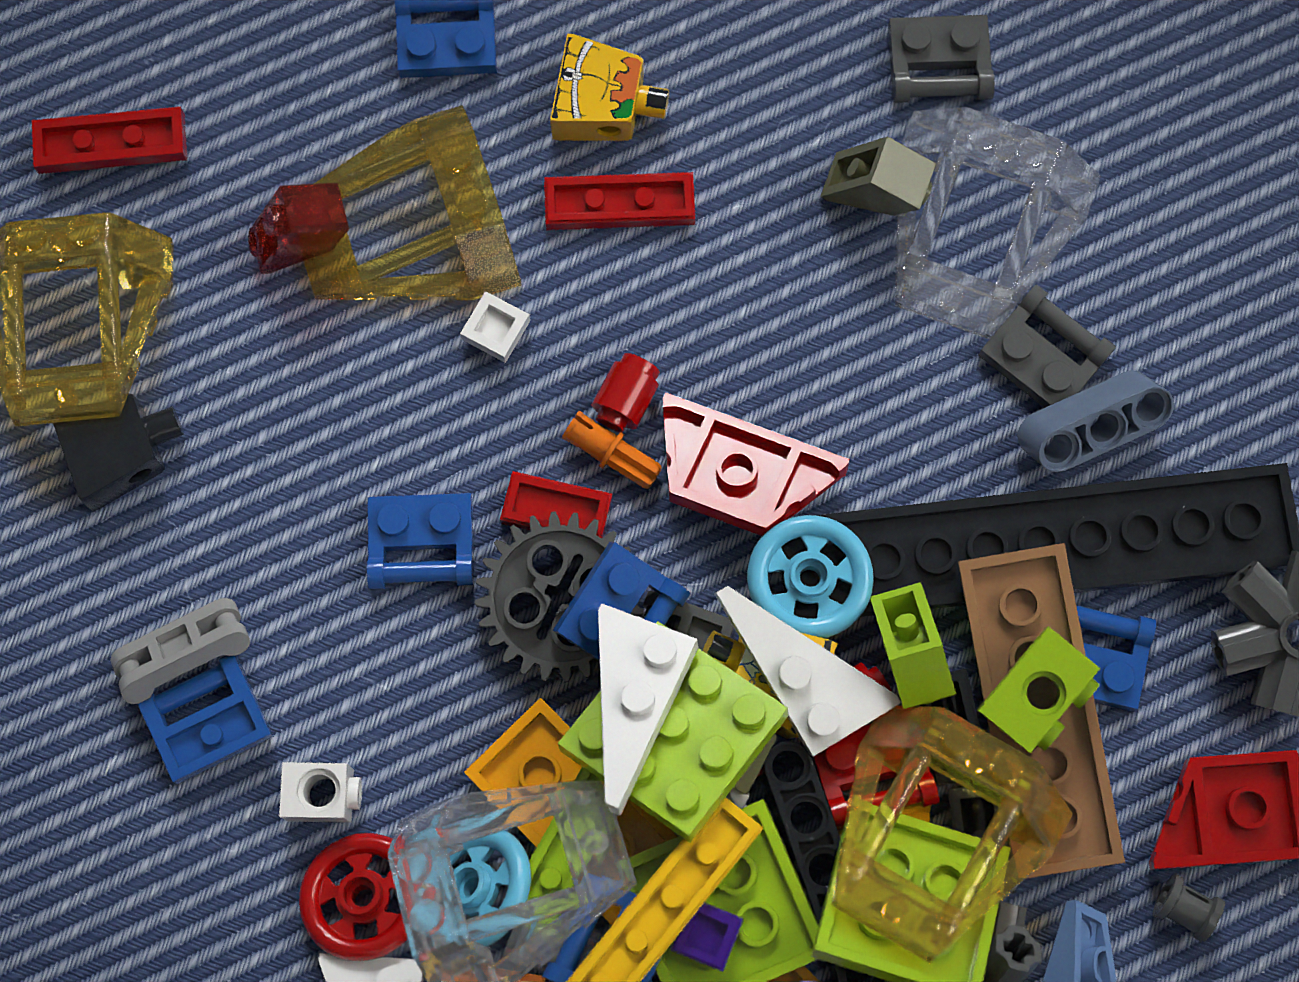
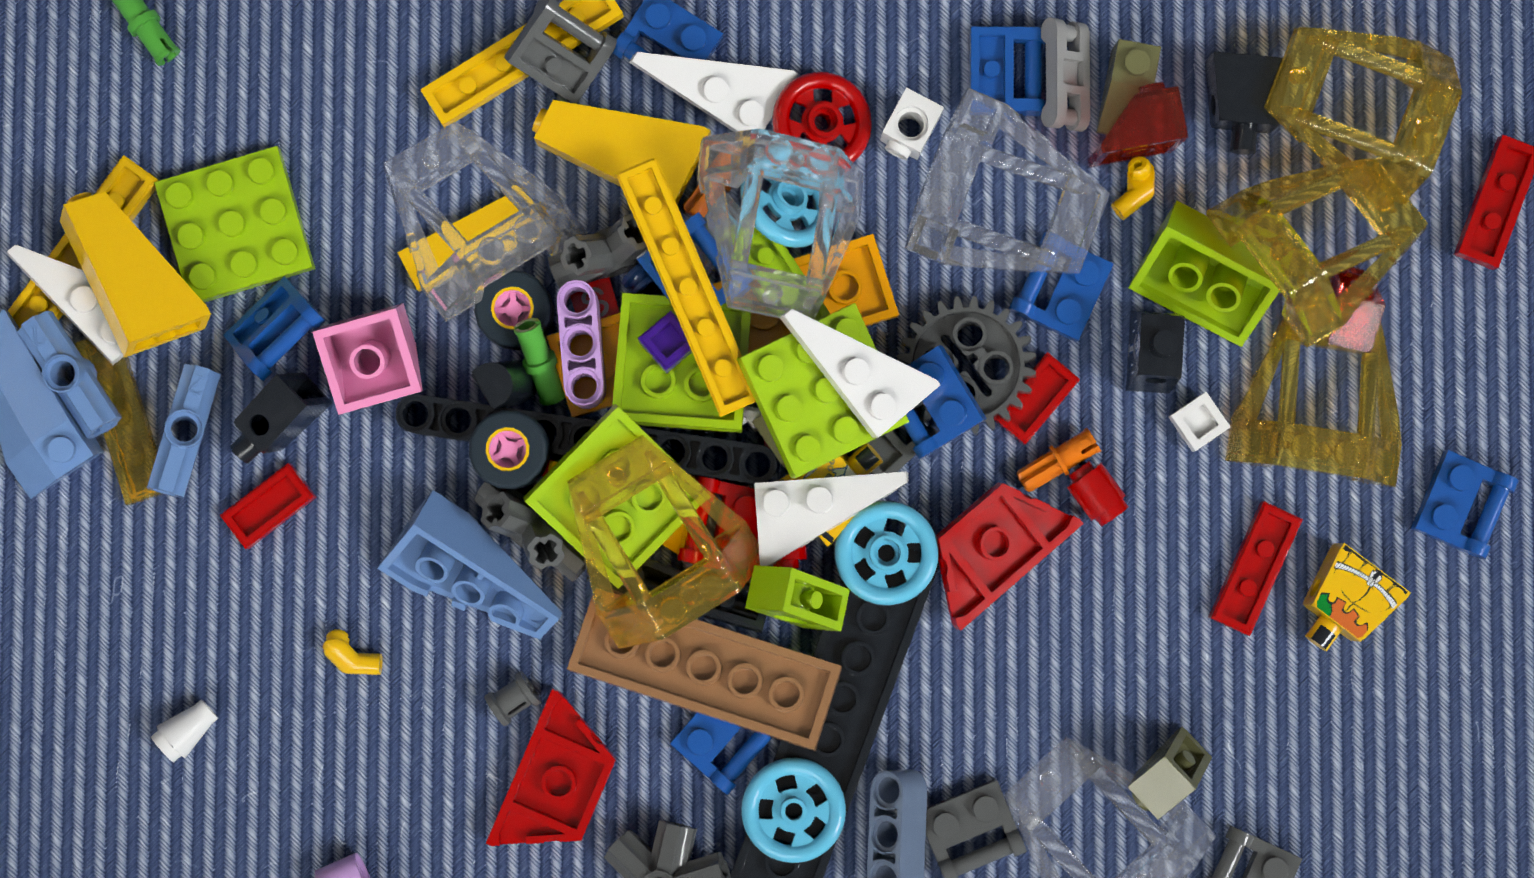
camera: 115 degrees right, 10 degrees up
lime brick [977,626,1101,753] -> none
none -> medium azure plate [741,758,846,863]
none -> clear windscreen [905,88,1110,274]
none -> clear red slope [1088,82,1188,168]
none -> olive slope [1096,39,1161,140]
none -> yellow arm [1111,156,1155,221]
none -> black torso [1126,310,1185,394]
none -> lime slope [1128,200,1291,347]
none -> clear yellow windscreen [1206,158,1428,348]

